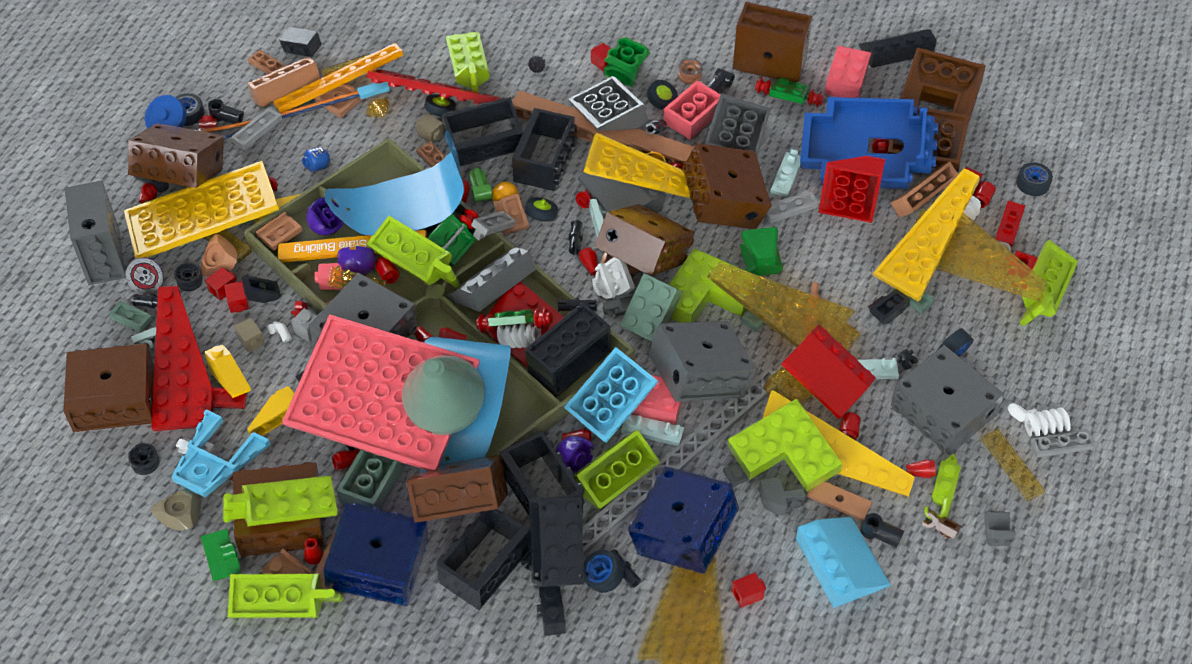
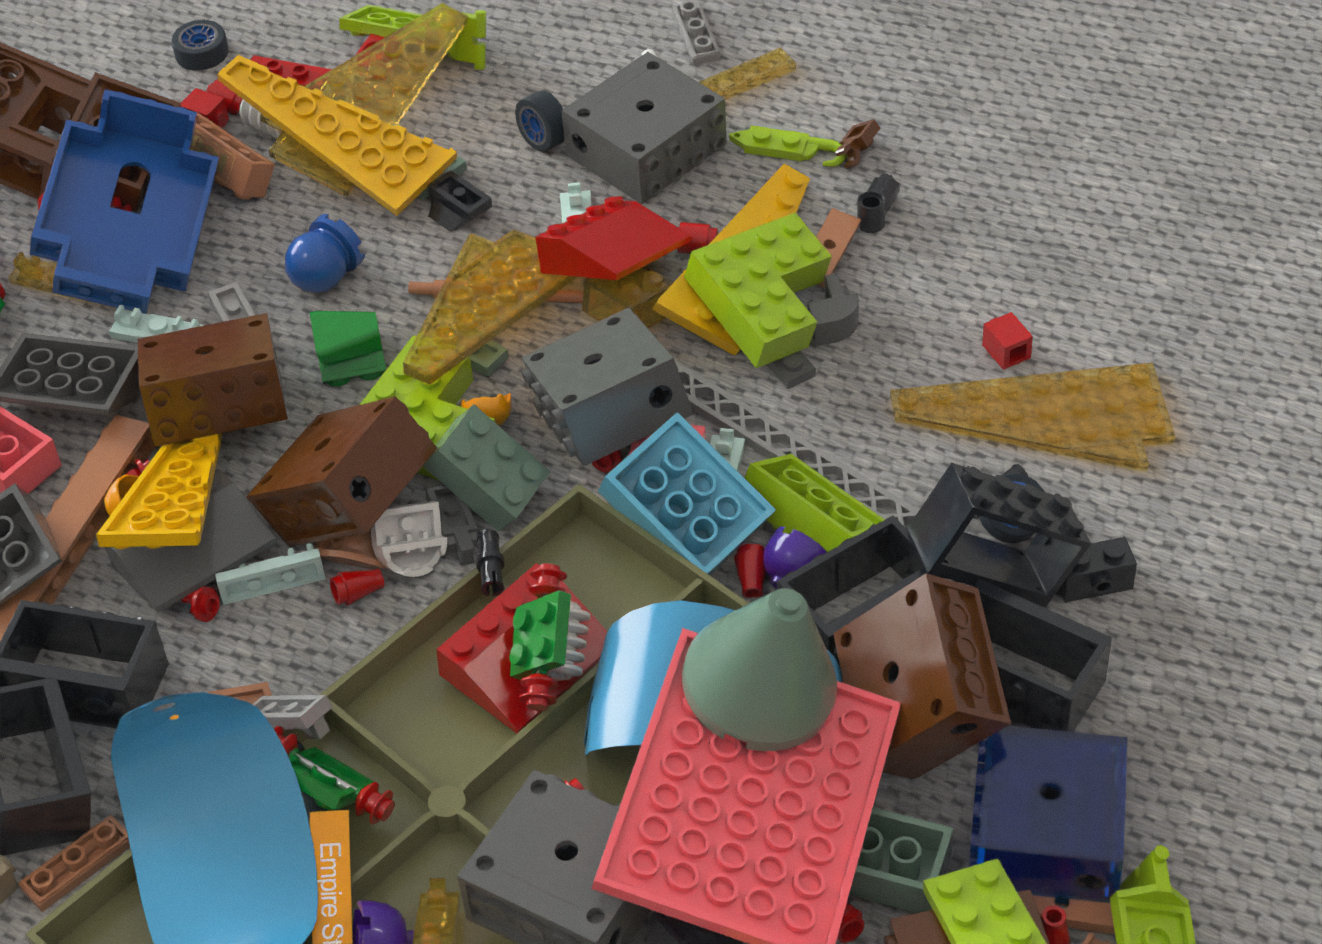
camera: 90 degrees left, 5 degrees down
lime hinge [366,216,460,288] -> none
red brick [375,257,400,284] -> none
red cone [438,327,467,341] -> none
dark grey slope [446,247,536,312] -> none
black wheel [525,197,558,221] -> none
black hose [525,302,611,397] -> none
black pin [568,220,583,255] -> none
clear blue gear [628,466,739,574] -> none
black pin [645,120,667,134] -> none
medium azure slope [796,517,891,608] -> none
red slope [818,156,885,223] -> none
black plate [897,349,918,370] -> none
red cone [906,458,936,479] -> none
dark grey brick [985,511,1015,546] -> none
white piece [1024,407,1071,437] -> none
none -> blue tile [285,214,365,293]
none -> light orange hair [461,393,512,426]

